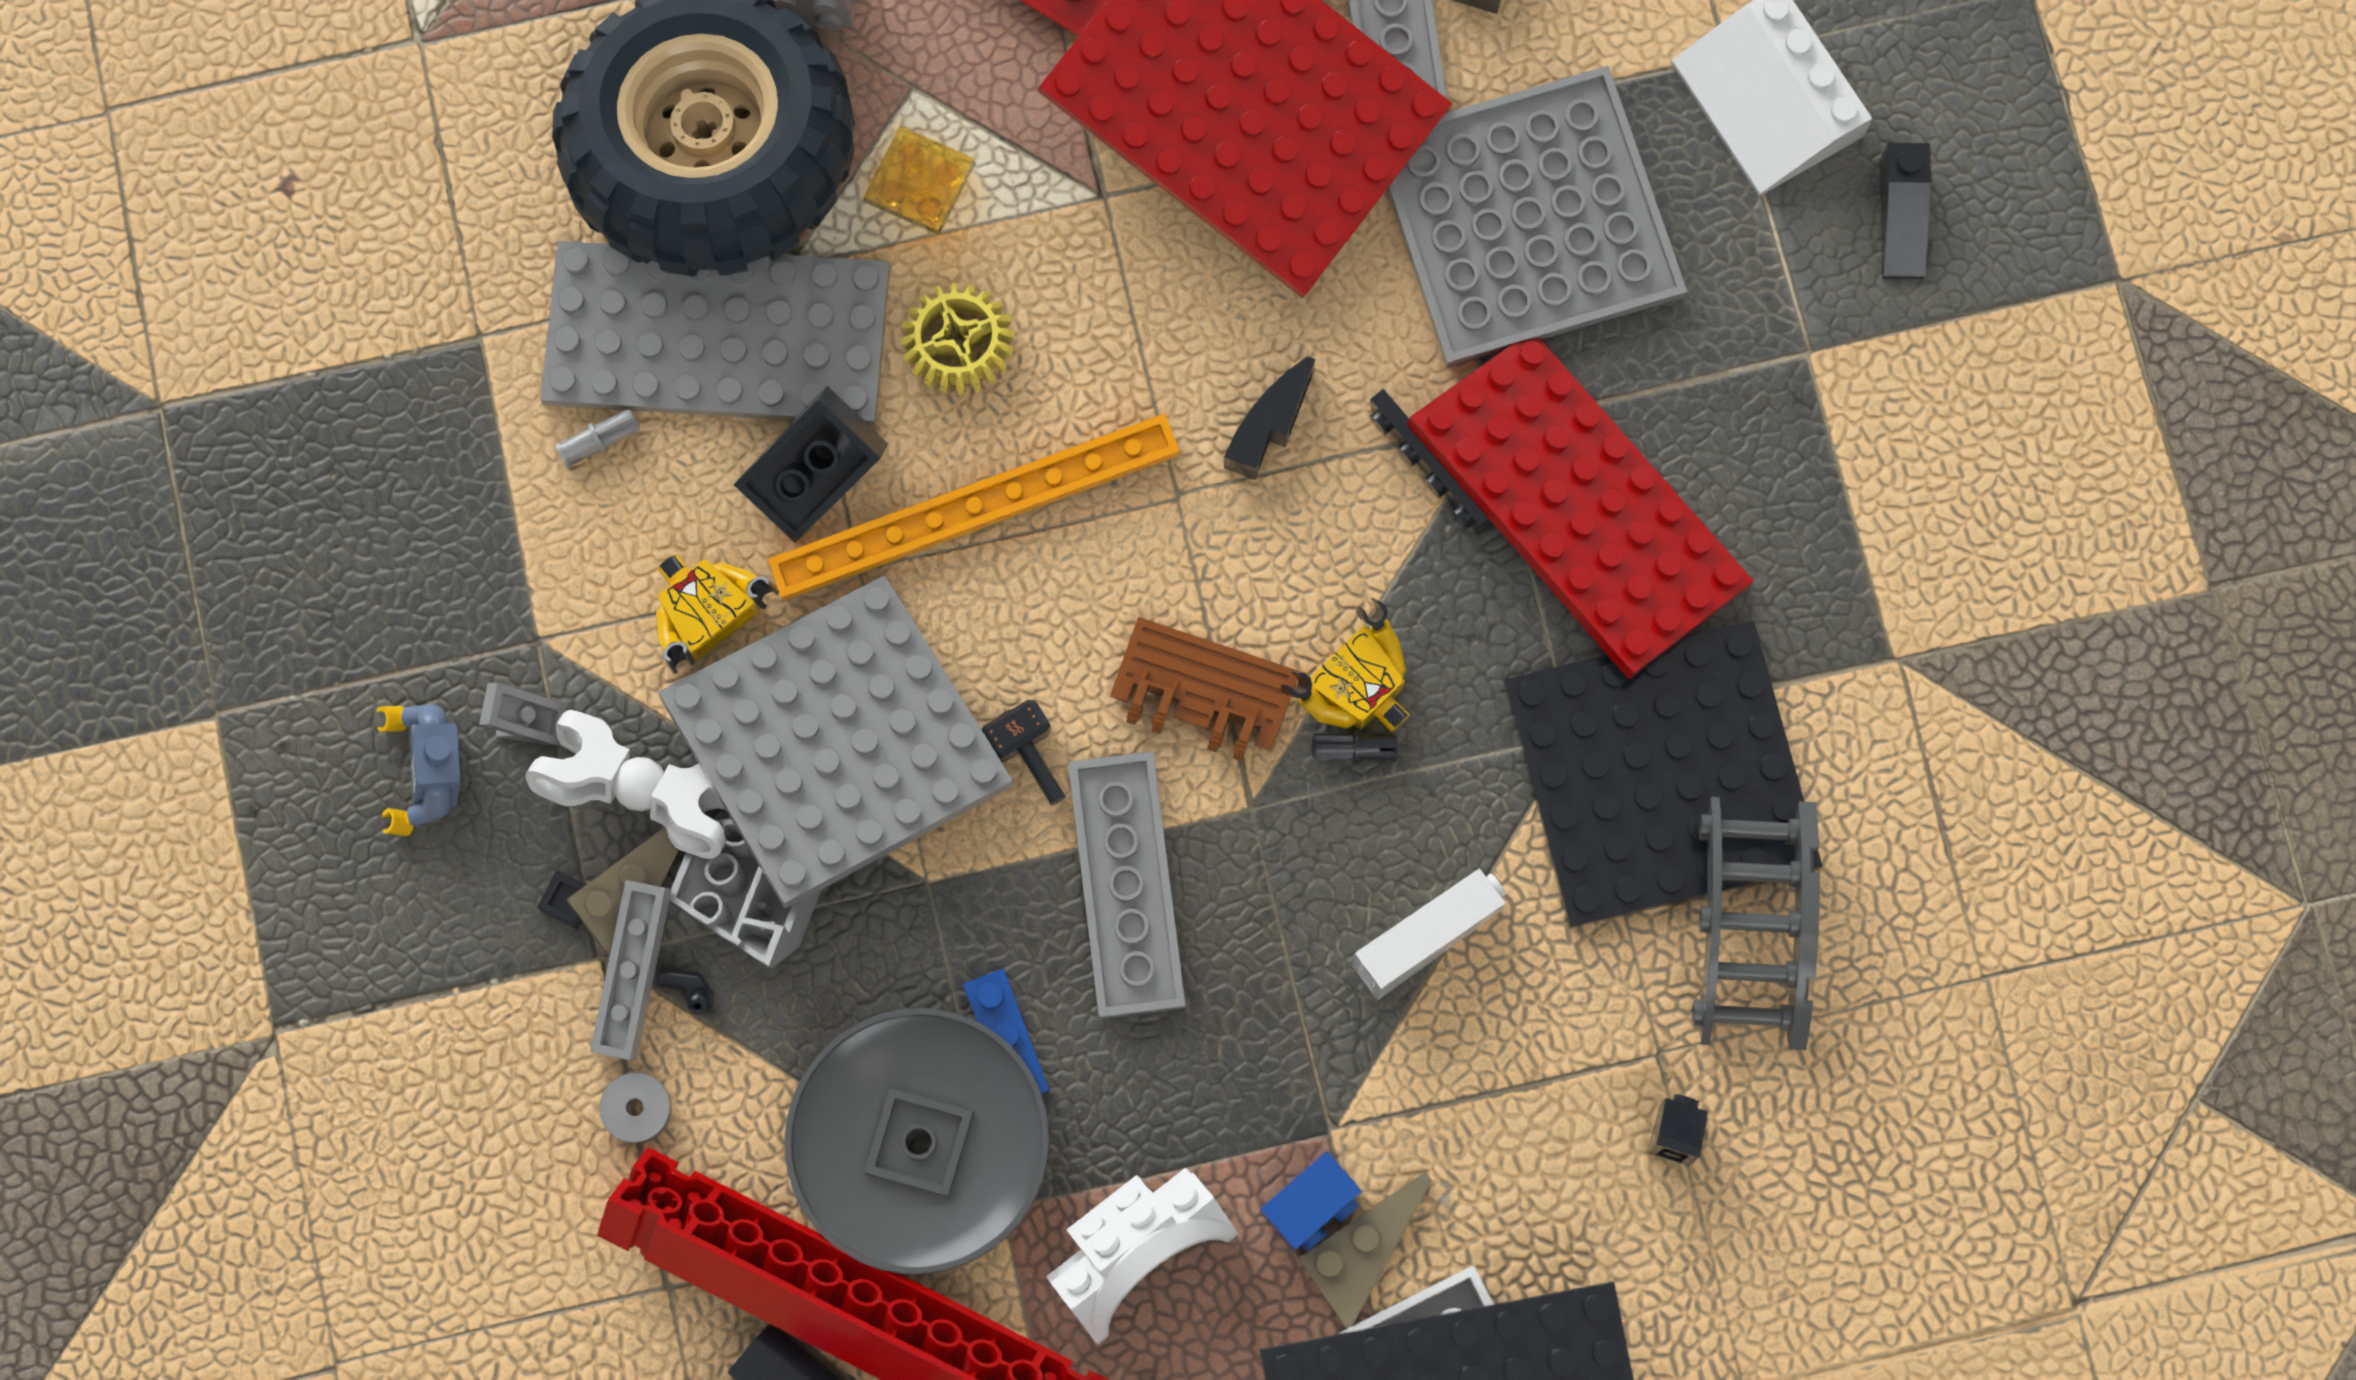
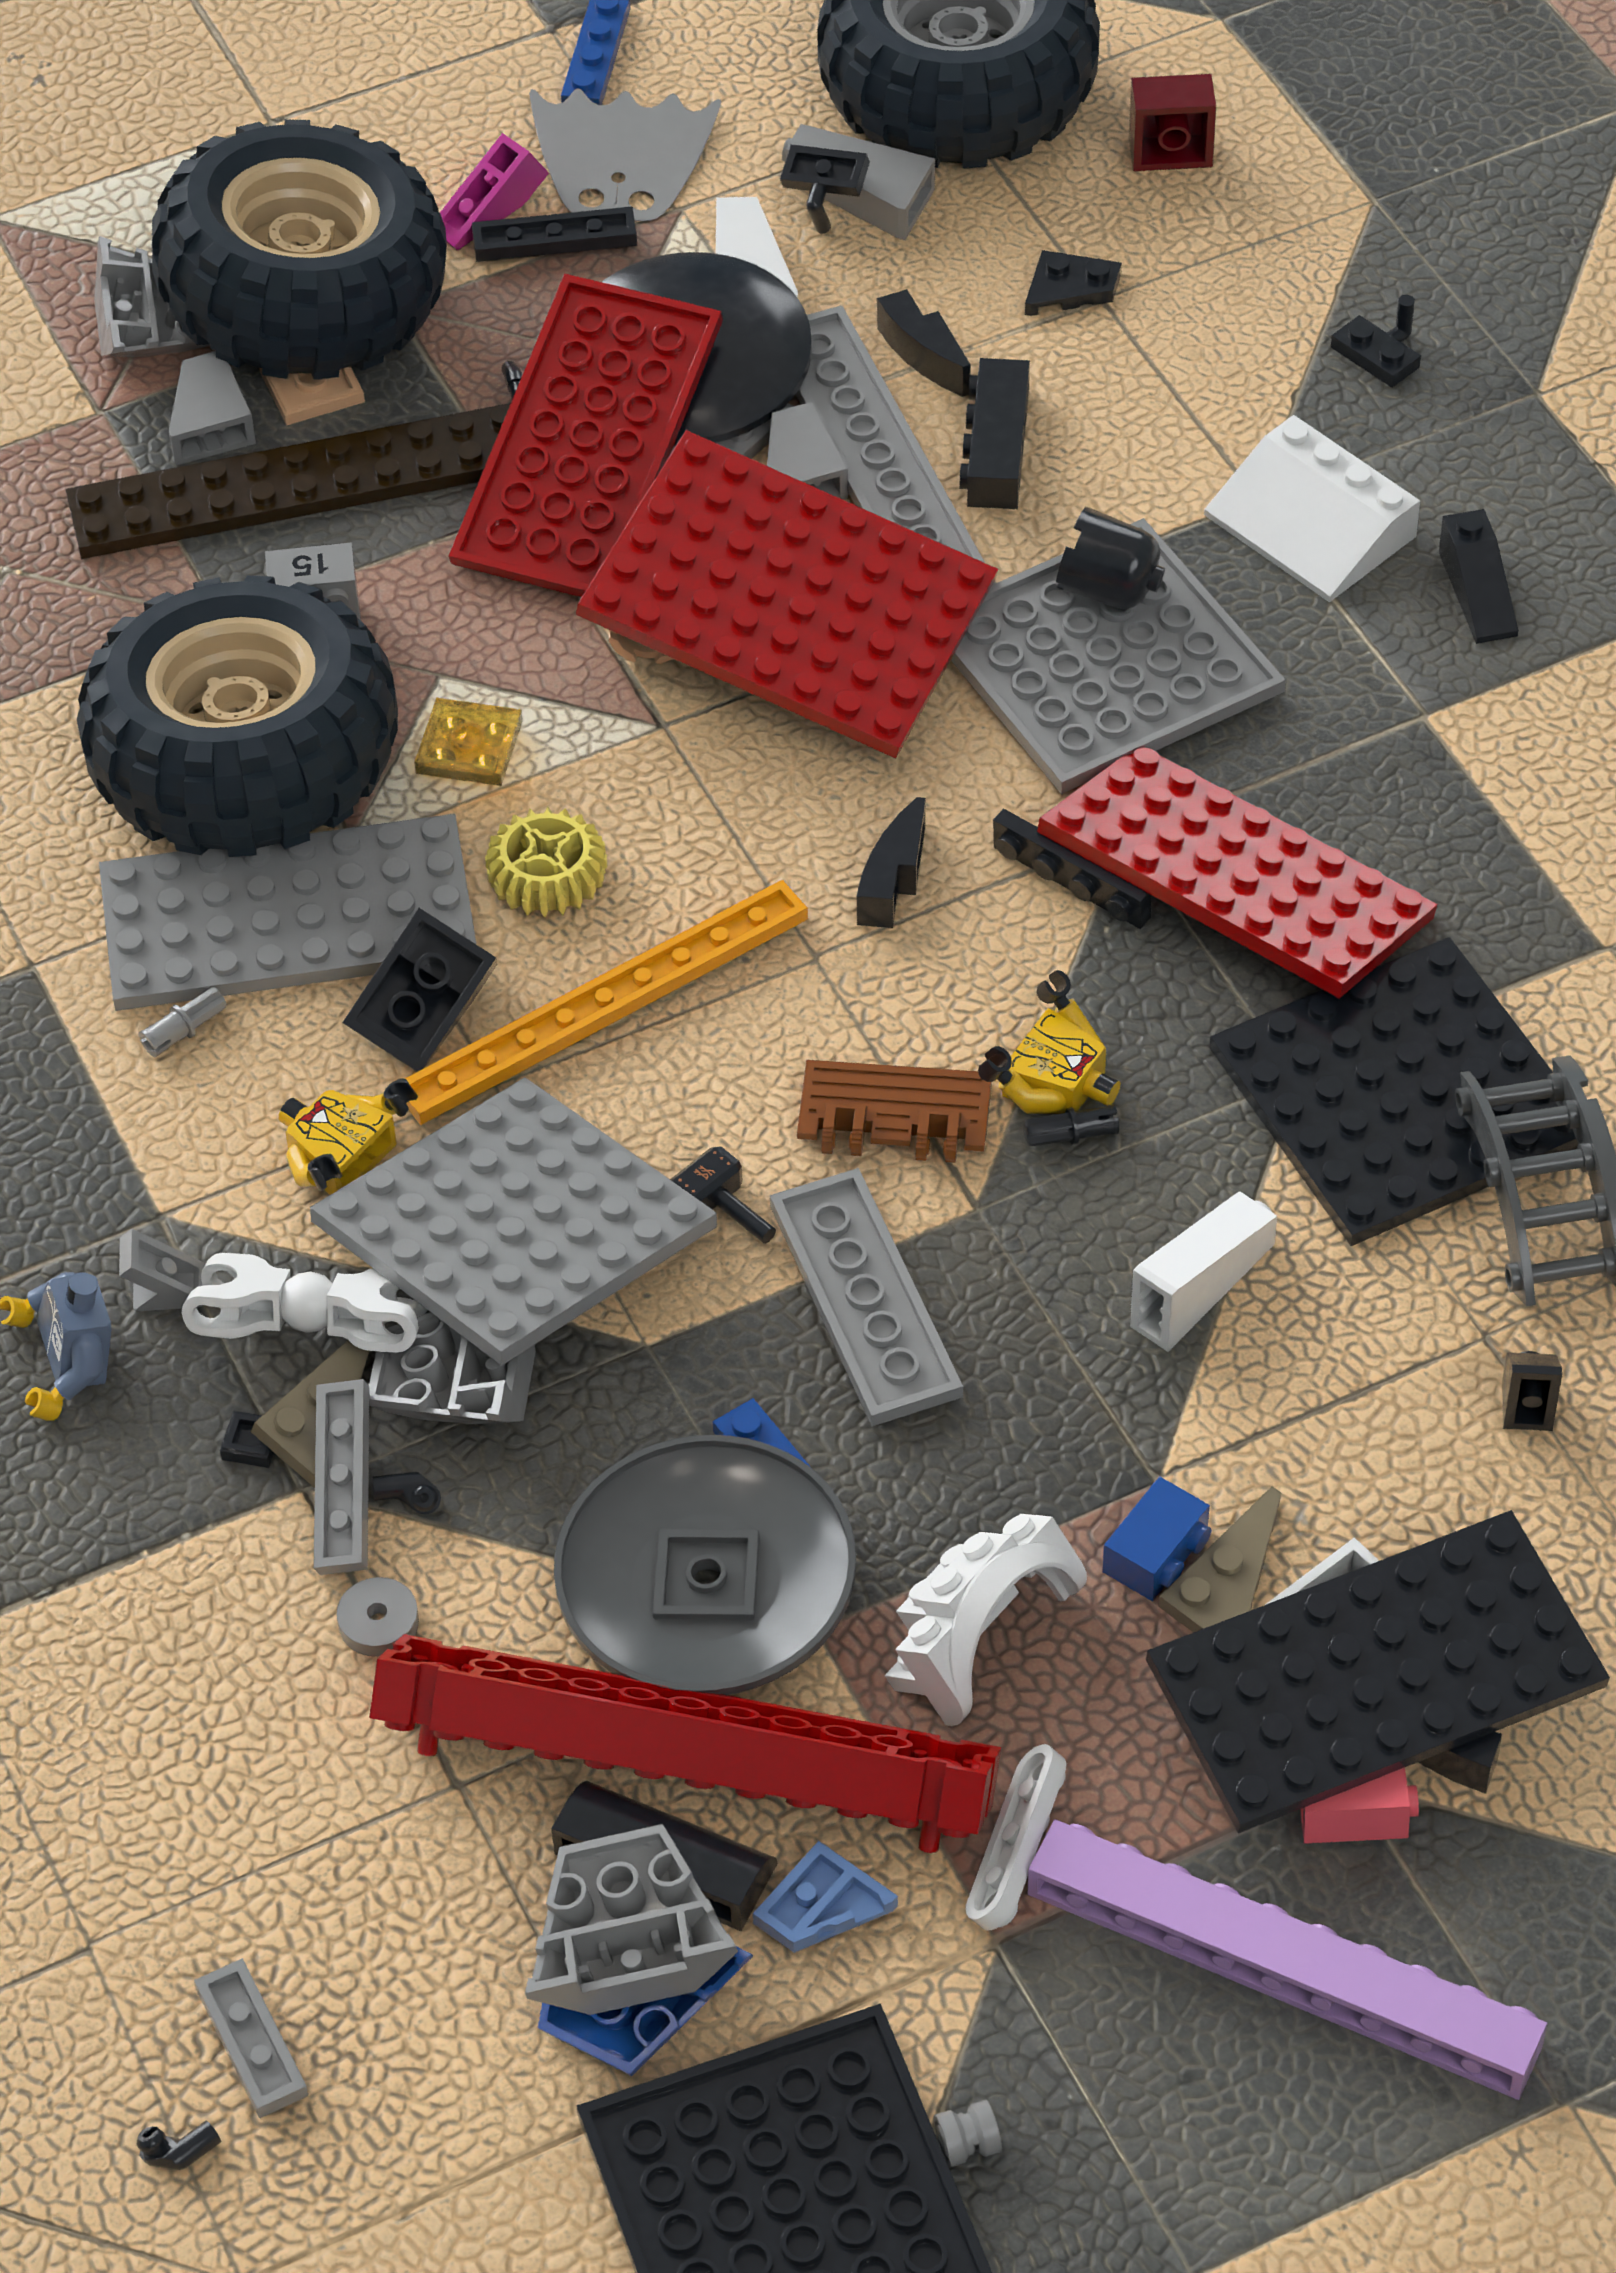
camera: 15 degrees left, 25 degrees down
none -> black cylinder [1056,506,1165,609]

